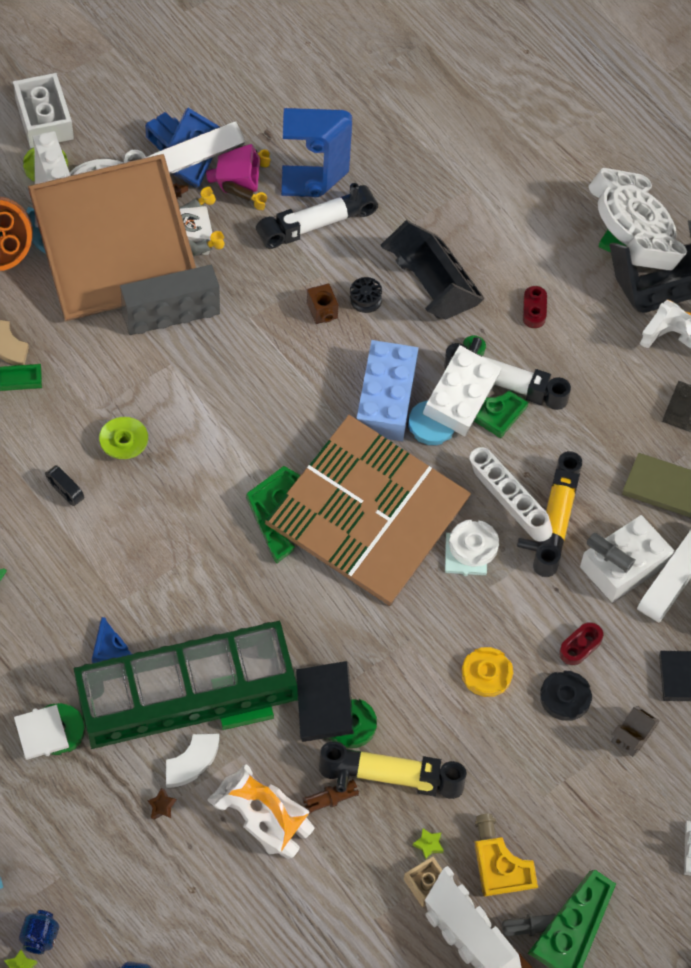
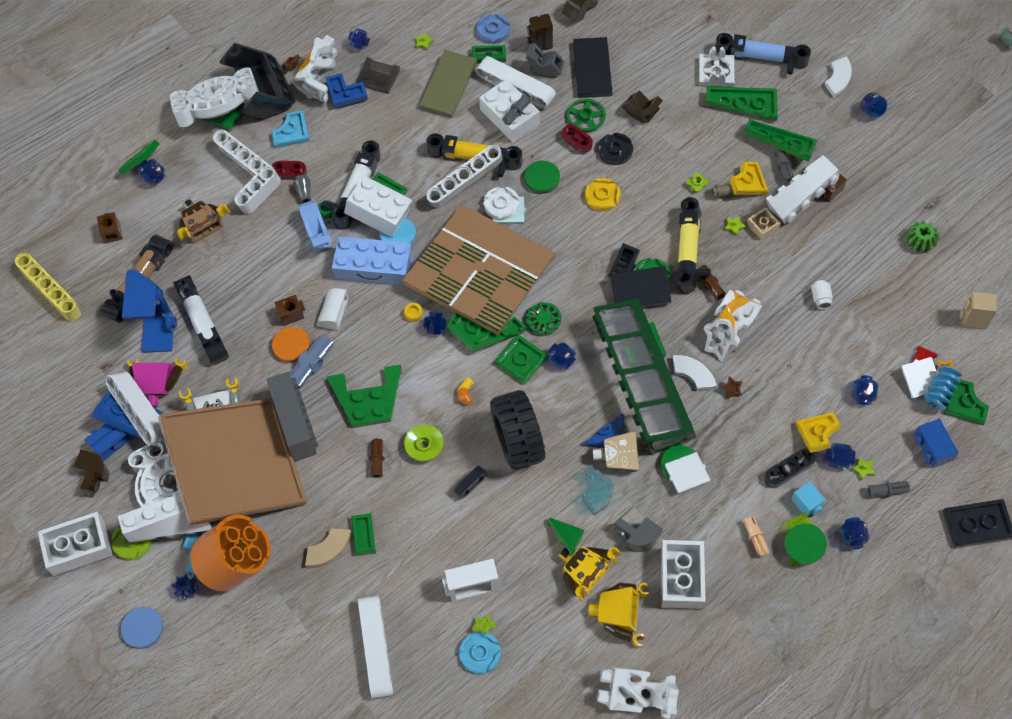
camera: 85 degrees left, 5 degrees up
black wheel [350,277,382,313] -> none
black windscreen [381,220,484,320] -> none
none -> light yellow beam [15,253,81,321]
none -> dark brown brick [73,450,109,498]
none -> reddish brown brick [97,212,123,244]
none -> black piece [101,234,174,323]
none -> green tile [118,139,160,175]
none -> clear blue head [138,159,166,185]
none -> torso [177,199,231,244]
none -> white beam [213,130,281,214]
none -> medium azure tile [271,110,309,148]
none -> orange tile [272,327,310,363]
none -> sand blue piece [290,335,334,389]
none -> dark grey cone [293,175,311,203]
none -> light blue arch [298,200,332,251]
none -> white brick [316,288,349,331]
none -> blue plate [325,73,368,108]
none -> green wing [327,364,402,428]
none -> reddish brown axle [369,438,385,478]
none -> yellow tile [404,303,423,322]
none -> clear blue gear [423,312,447,335]
none -> orange arm [457,377,474,405]
none -> black tyre [490,390,546,470]
none -> green tile [495,334,548,385]
none -> green tile [524,160,560,193]
none -> green wheel [526,302,561,335]
none -> clear blue head [548,342,576,370]
none -> green wheel [567,99,606,132]
none -> clear light blue brick [582,465,613,516]
none -> tan torso [593,432,639,471]
none -> black slope [608,243,640,277]
none -> lime plate [687,173,709,192]
none -> green wing [706,86,778,121]
none -> black beam [764,448,816,488]
none -> yellow tile [796,412,841,453]
none -> white brick [811,280,834,310]

